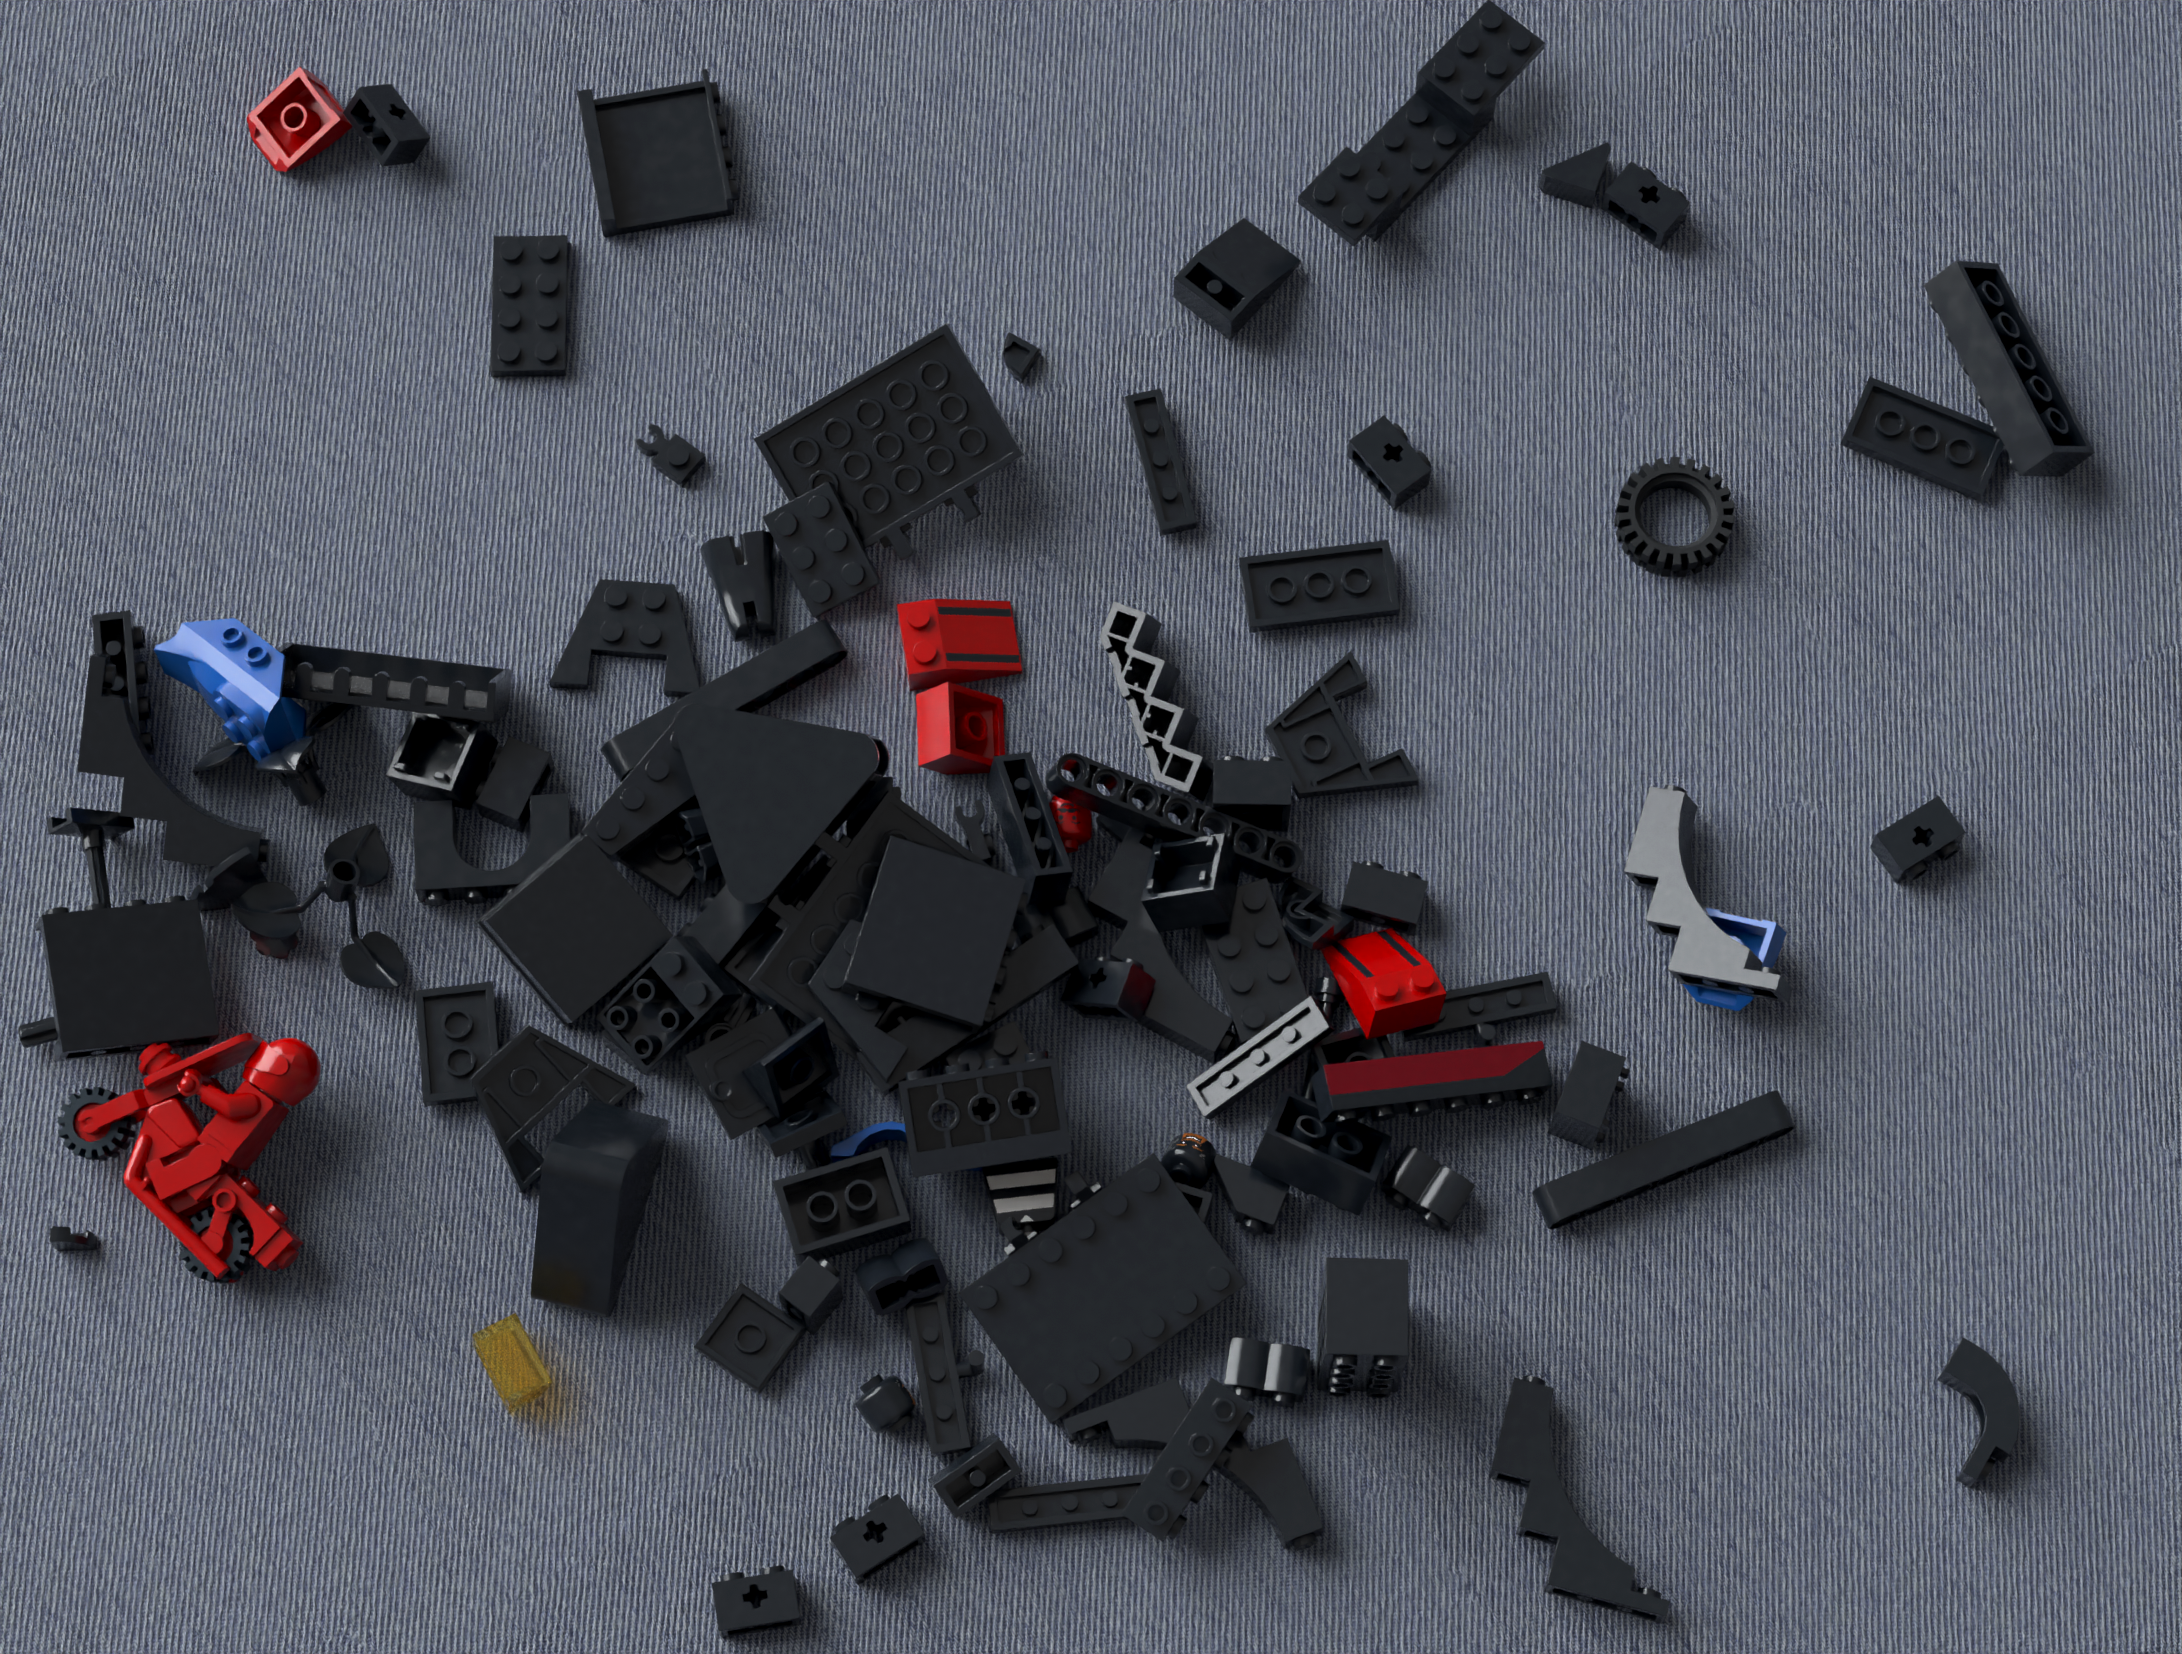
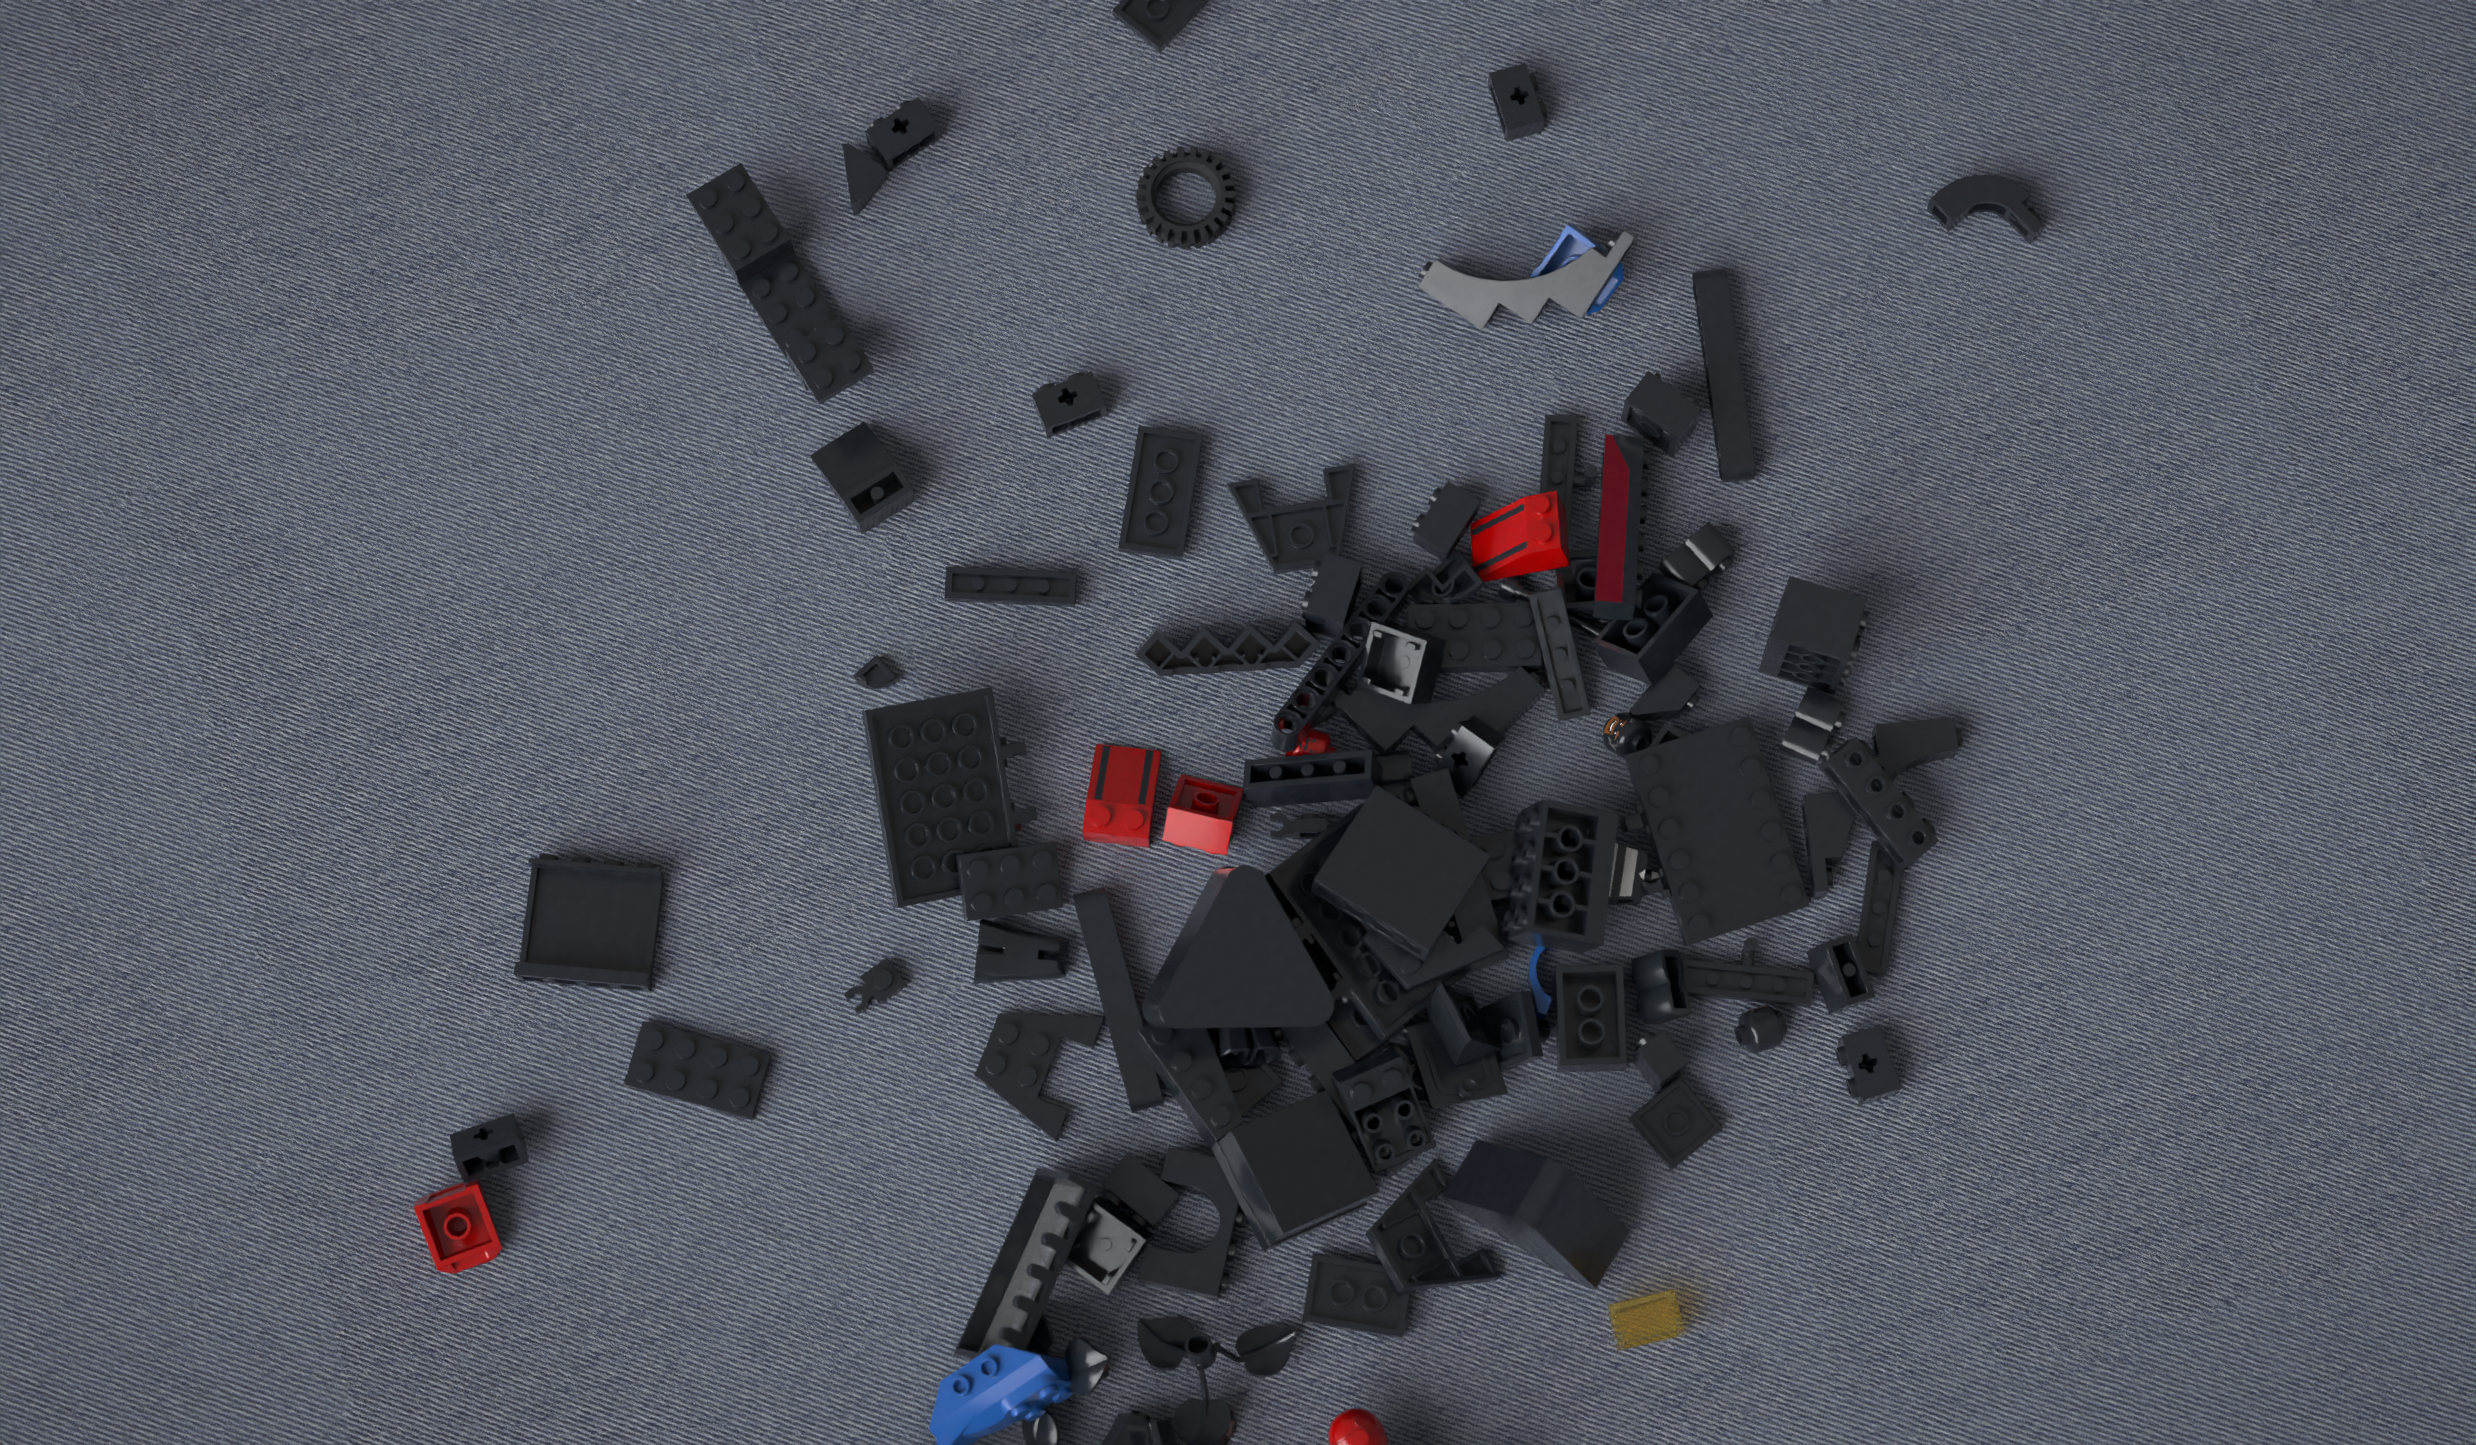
camera: 70 degrees left, 5 degrees up
black brick [712,1566,802,1638] -> none
black arch [1488,1376,1670,1624] -> none

